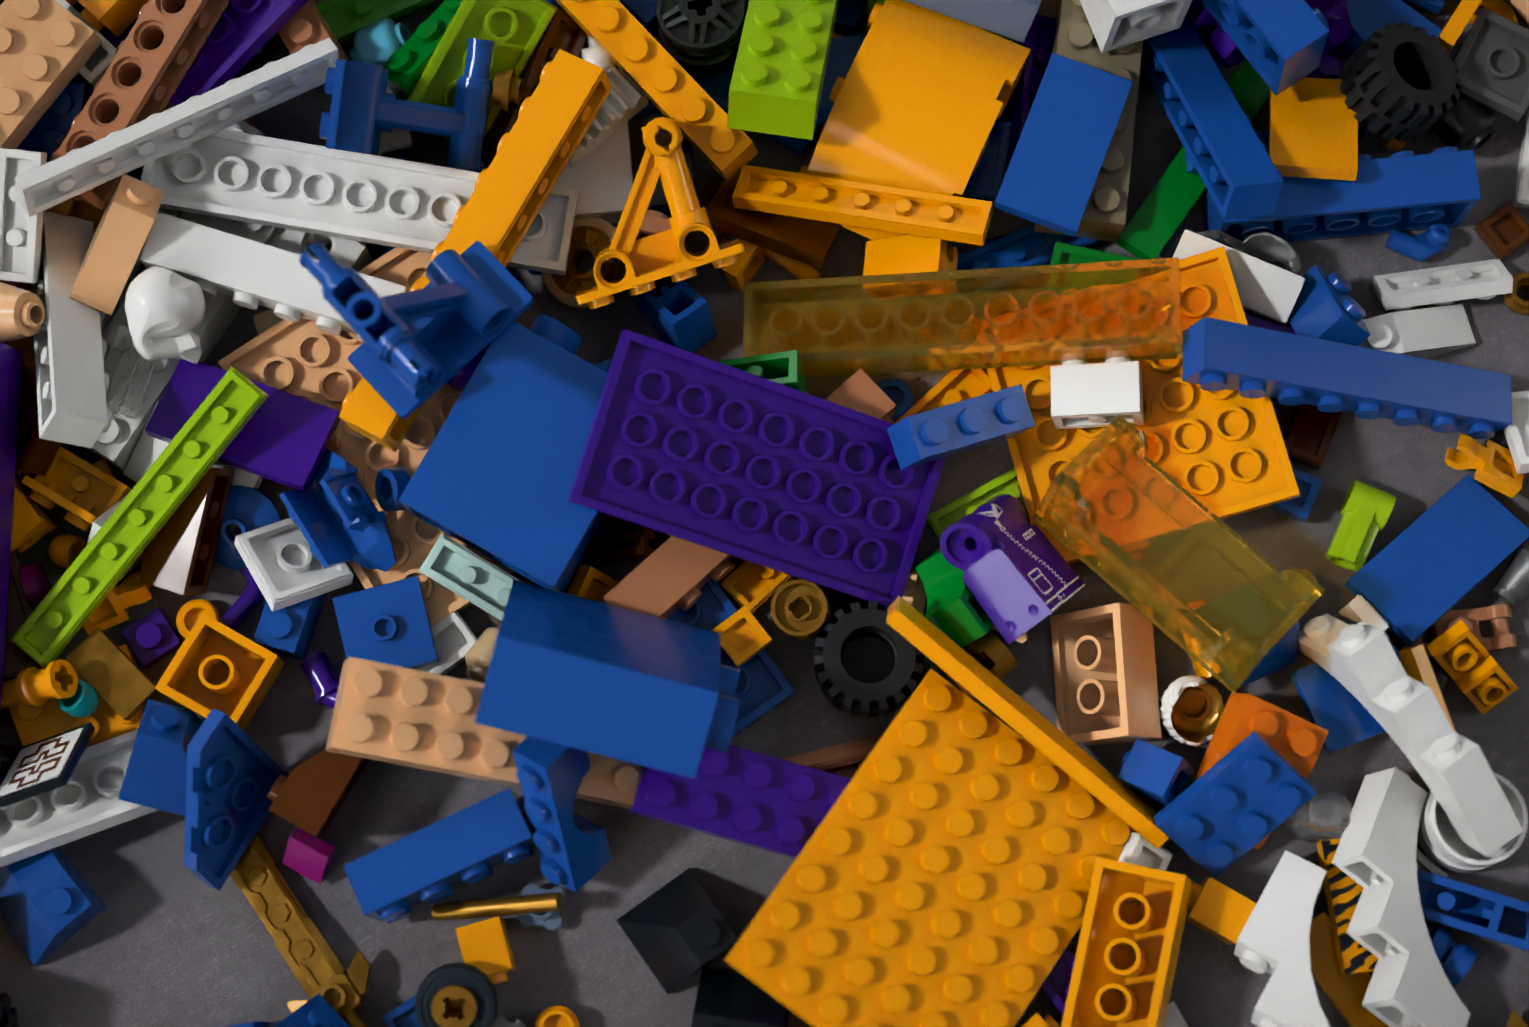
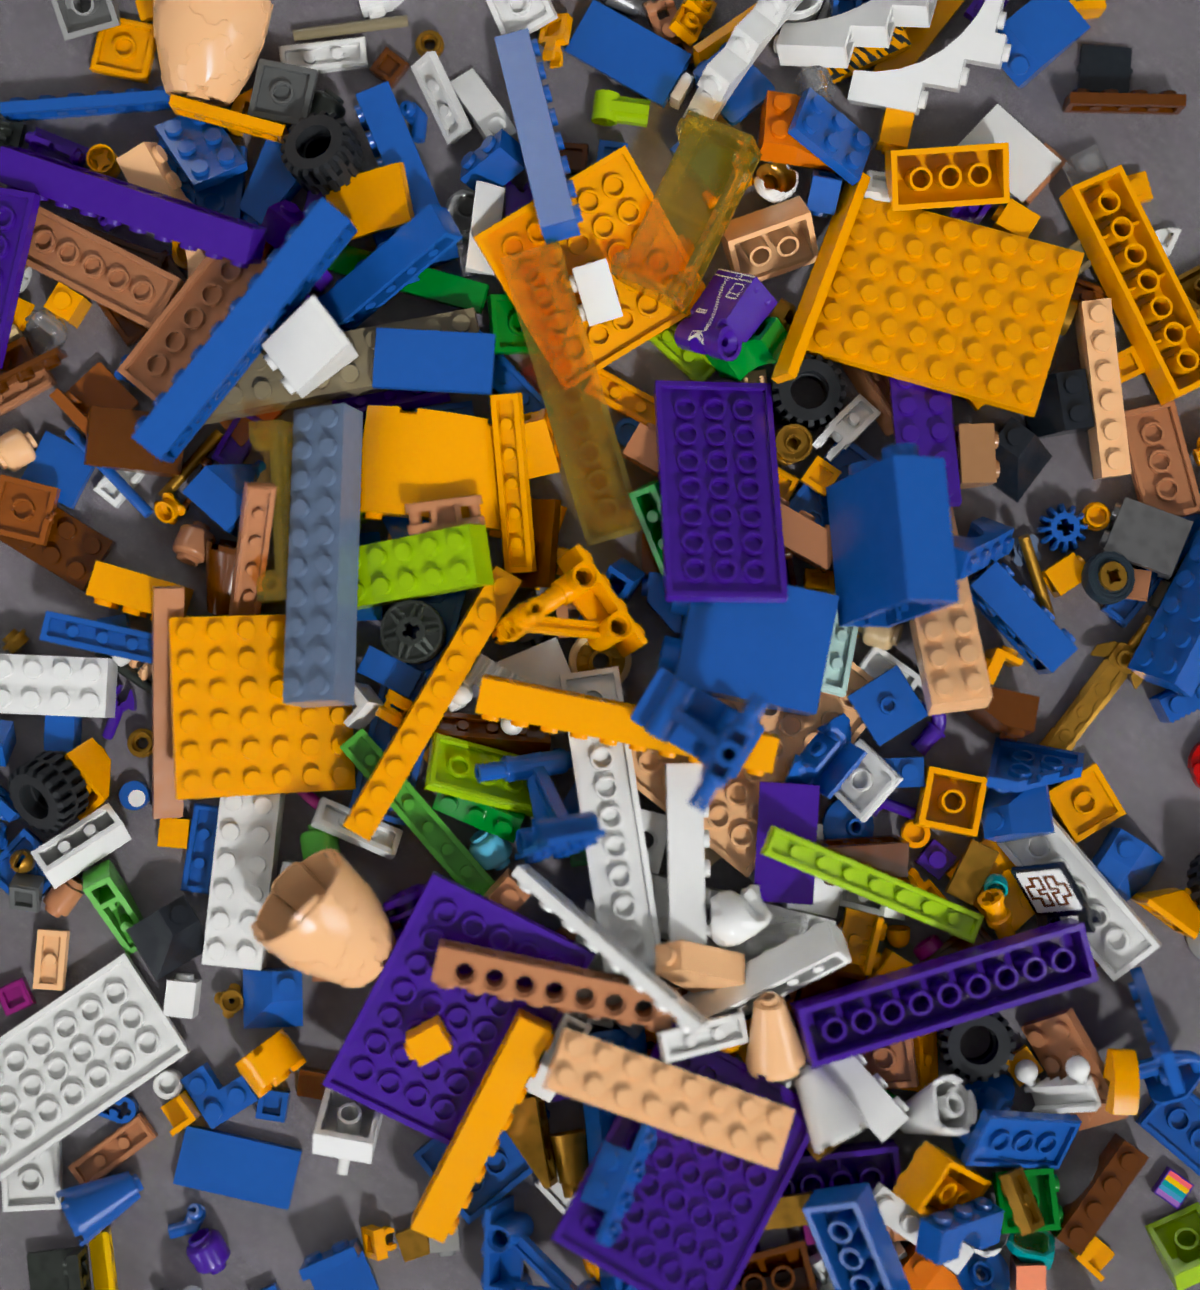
camera: 115 degrees left, 10 degrees up
magenta tile [282,827,336,885] -> none
blue tile [375,467,411,512] -> none
pearl gold plate [492,68,523,111] -> none
blue brick [887,384,1035,470] -> none
none -> nougat plate [404,495,485,534]
none -> white hinge [812,394,881,462]
none -> medium nougat slope [954,423,1000,489]
none -> light orange bracket [984,645,1024,685]
none -> blue gear [1036,503,1088,554]
none -> light orange plate [1049,763,1126,843]

